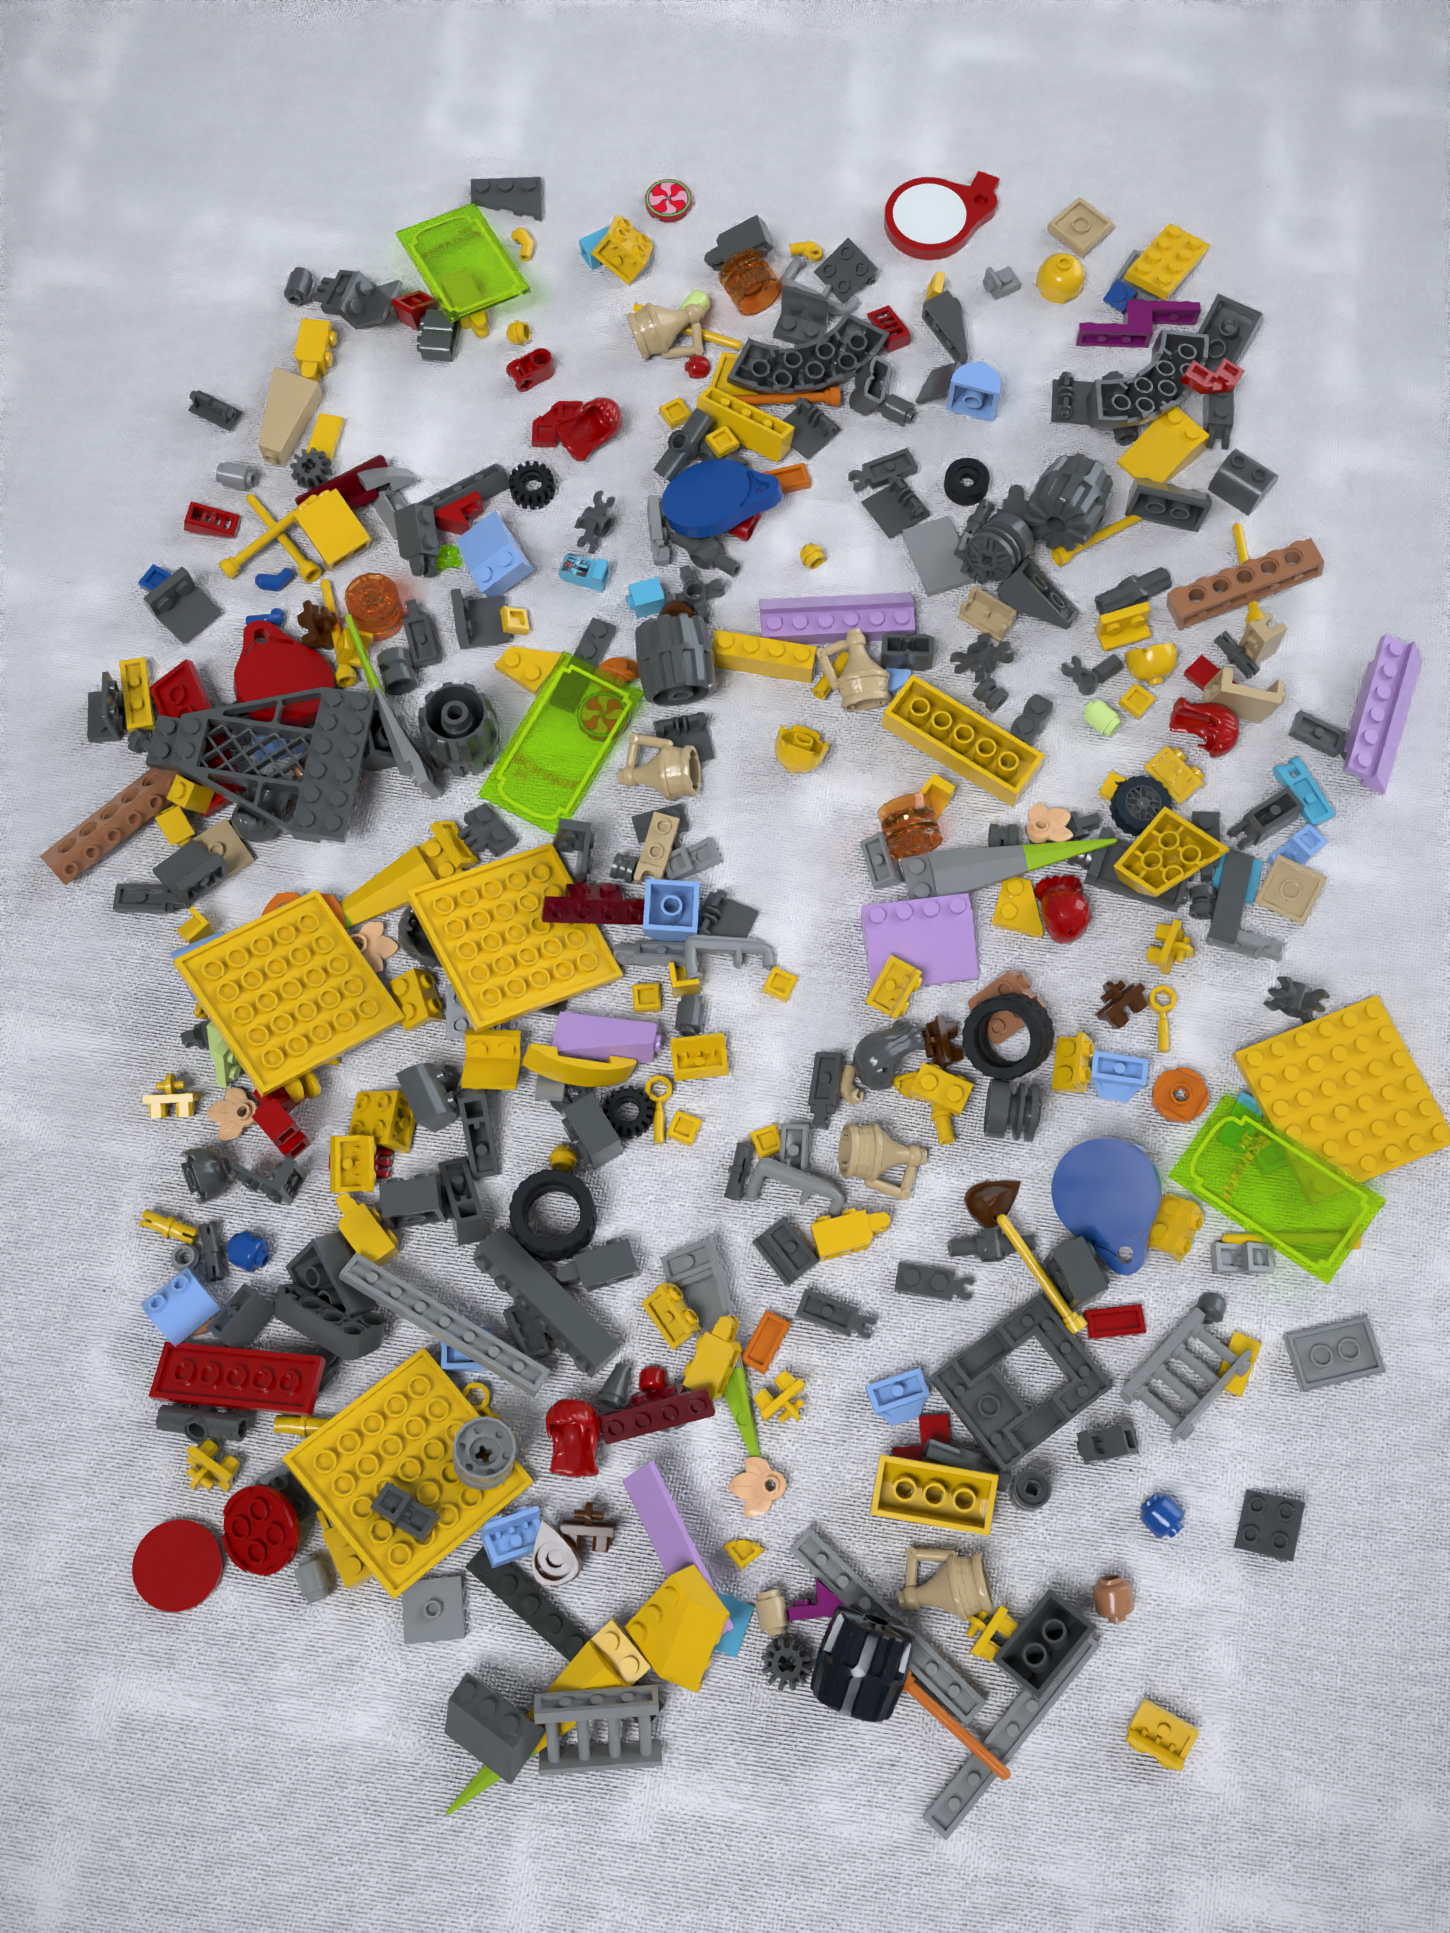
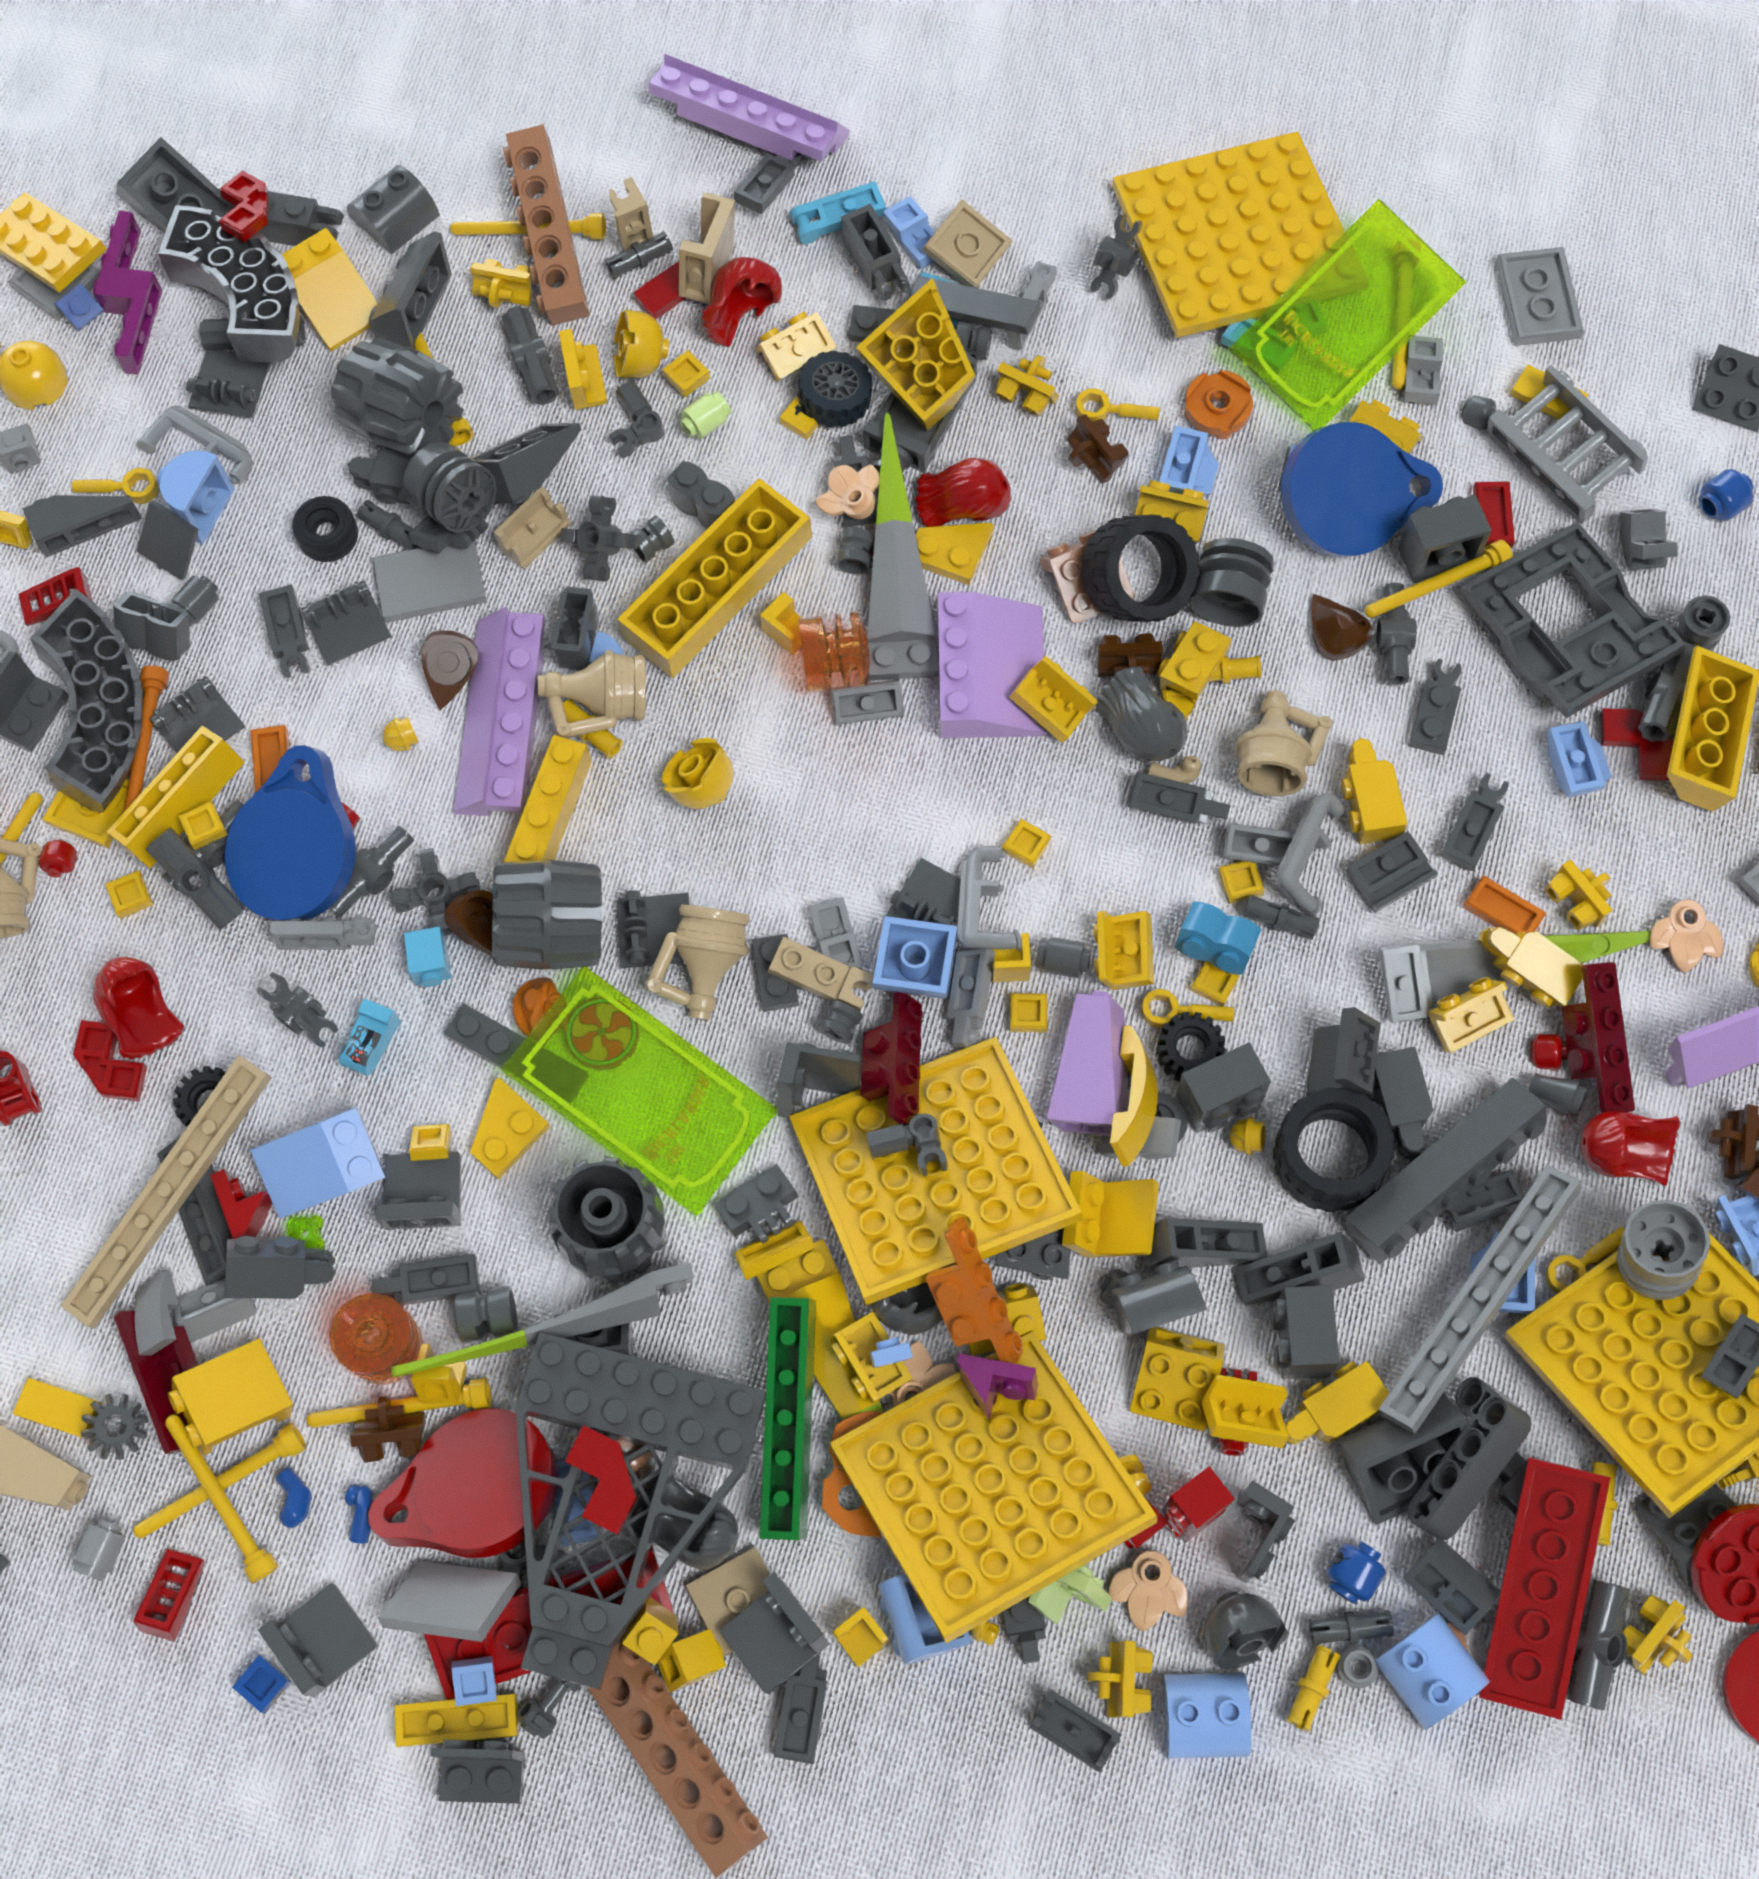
camera: 80 degrees left, 0 degrees up
none -> tan plate [60,1055,272,1329]
none -> yellow piece [72,468,159,504]
none -> light grey piece [137,406,253,484]
none -> light grey tile [378,1561,521,1642]
none -> piece [421,630,478,710]
none -> light blue plate [452,1656,497,1706]
none -> yellow hips [470,258,532,308]
none -> red tile [565,1425,637,1535]
none -> green brick [760,1297,816,1540]
none -> yellow bracket [831,1311,913,1403]
none -> dark grey bar [866,1113,948,1176]
none -> light blue plate [869,1337,913,1369]
none -> orange bracket [925,1217,1023,1364]
none -> magenta slope [957,1353,1038,1419]
none -> dark grey hinge [1030,1690,1122,1772]
none -> light blue brick [1162,1672,1251,1759]
none -> dark azure brick [1174,902,1262,975]
none -> dark grey bracket [1306,1007,1381,1095]

